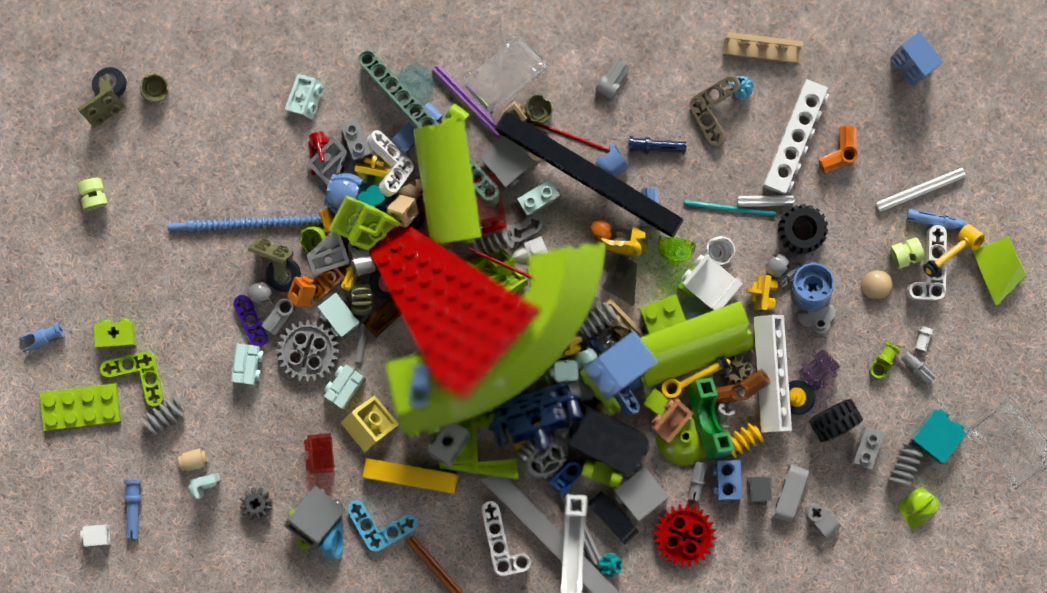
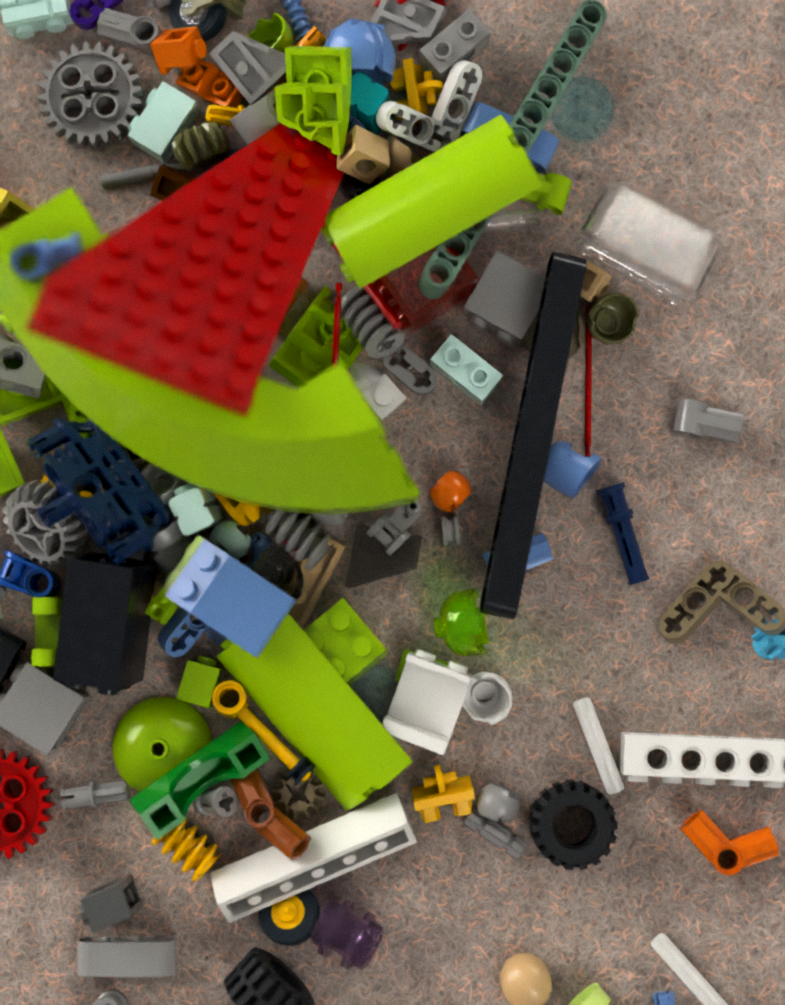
camera: 80 degrees right, 0 degrees up
light aqua brick [324,364,366,409] -> none
medium lavender axle [432,65,501,138] -> none
yellow hair [601,226,648,256] -> none
nougat bracket [650,398,694,443] -> none
teal axle [684,200,776,217] -> none
medium blue brick [712,460,742,500] -> none
medium blue wheel [792,263,835,311] -> none
light grey plate [797,304,835,335] -> none
none -> light grey piece [366,501,422,556]

